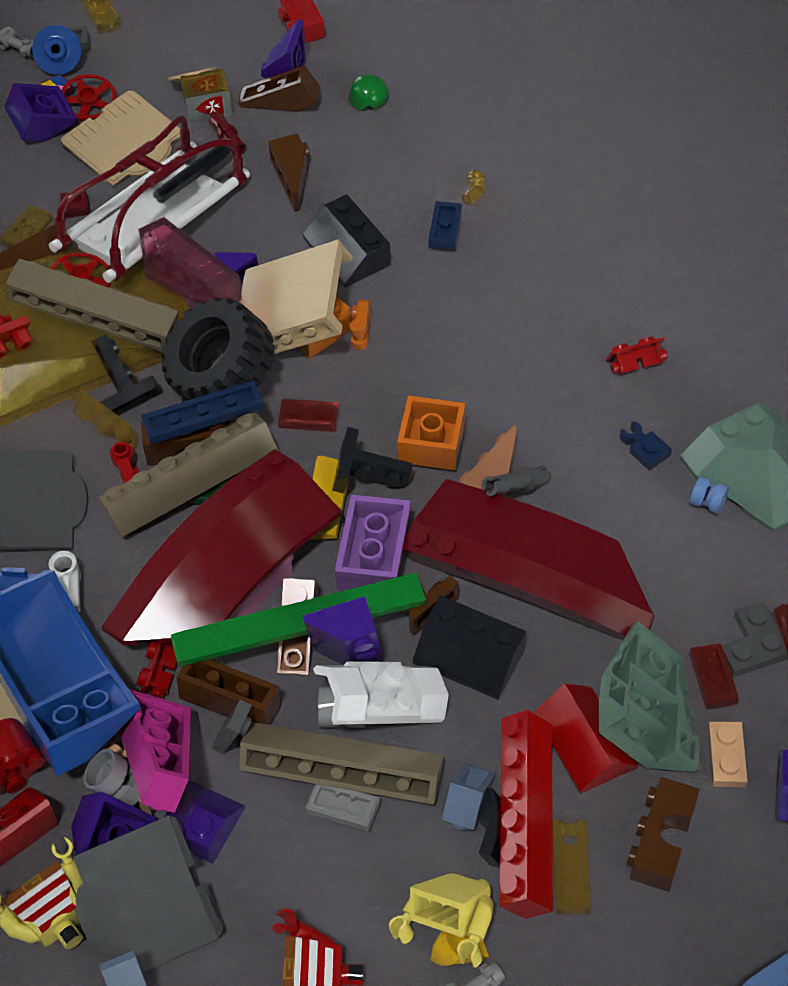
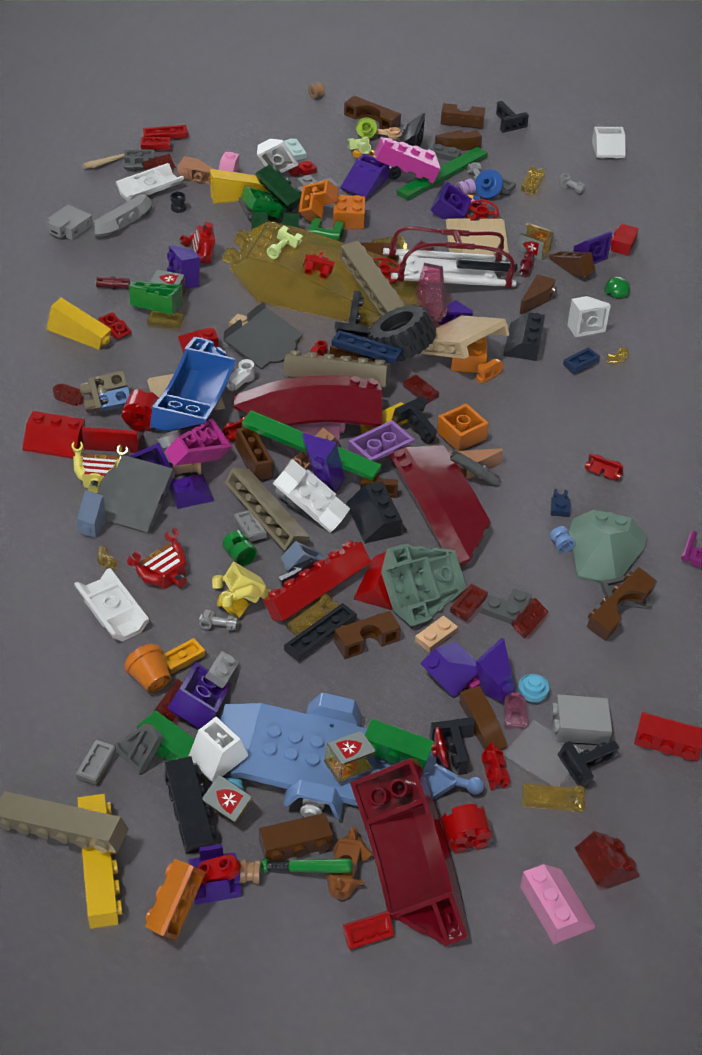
camera: 40 degrees right, 10 degrees down
clear yellow plate [71,388,137,451] -> none
dark grey plate [212,699,252,754] -> none
none -> green wheel [222,530,257,567]
none -> black plate [284,603,357,661]
none -> lavender wheel [455,179,476,194]
none -> white slope [567,296,611,337]

